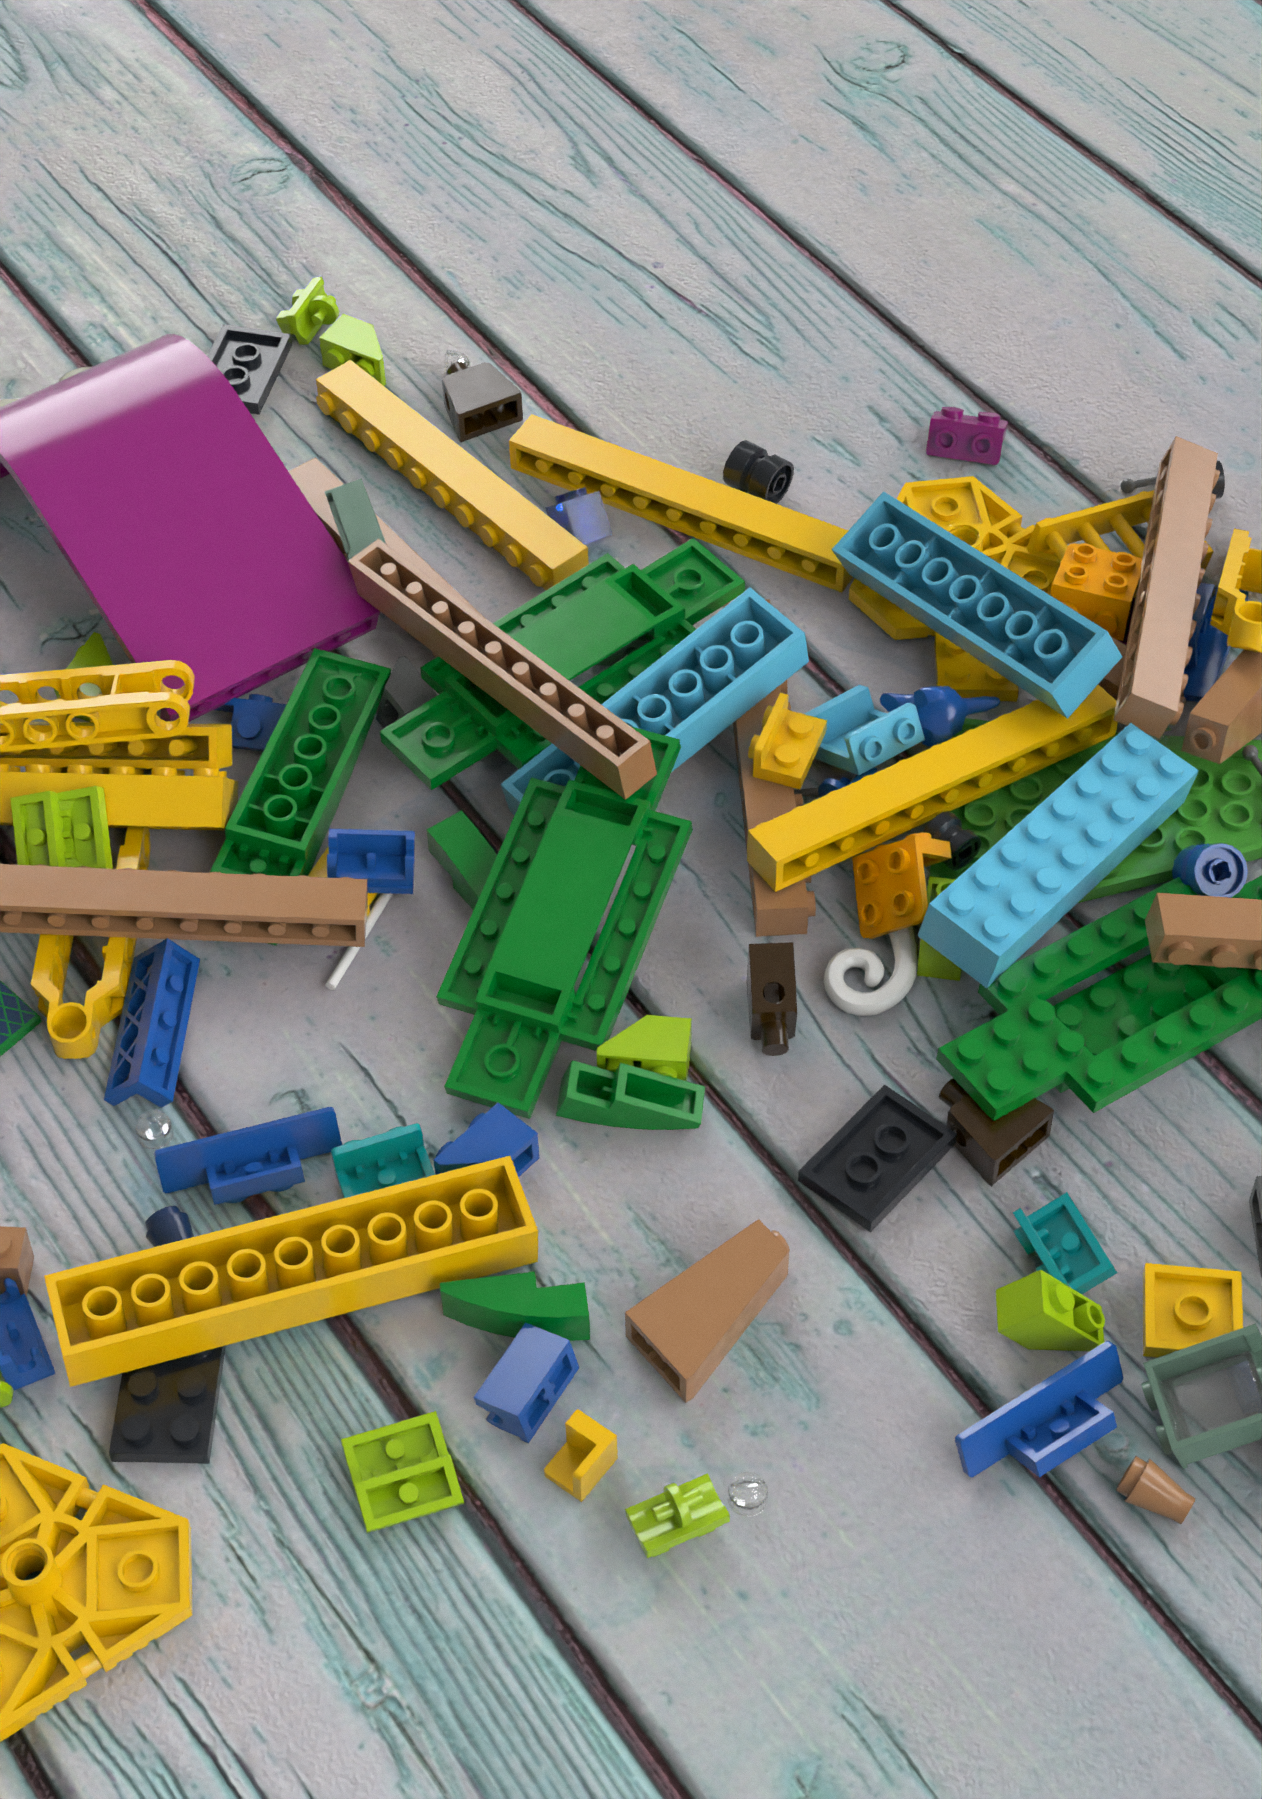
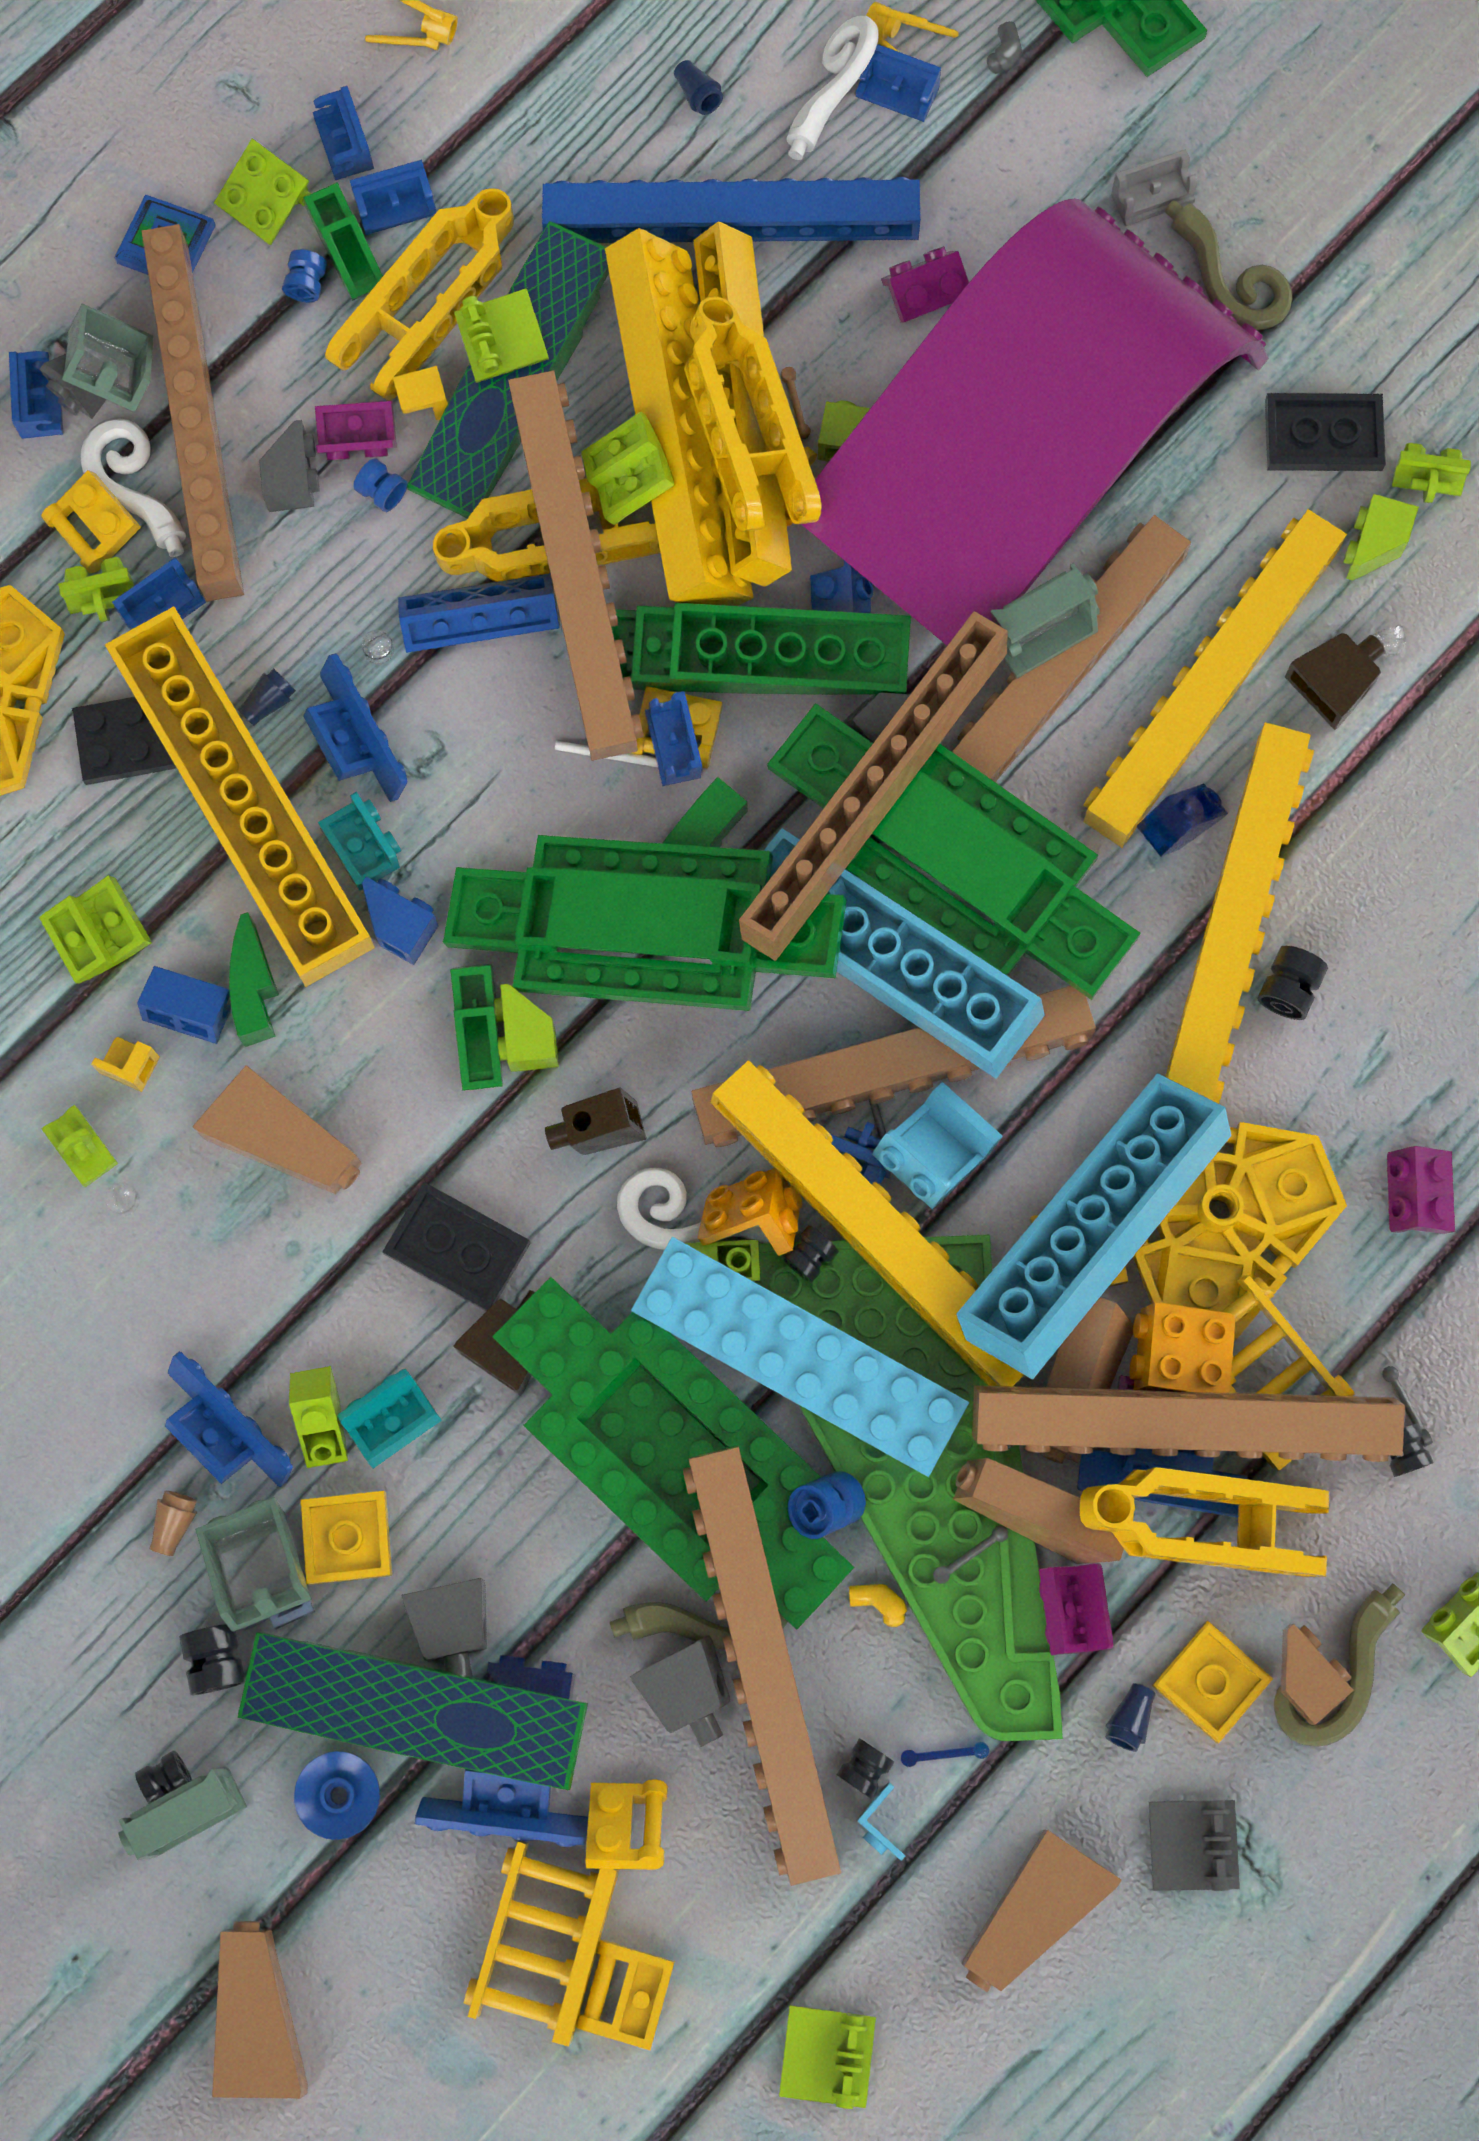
camera: 80 degrees right, 25 degrees up
yellow bracket [748,693,827,790] -> none
blue animal [880,686,1000,747] -> none

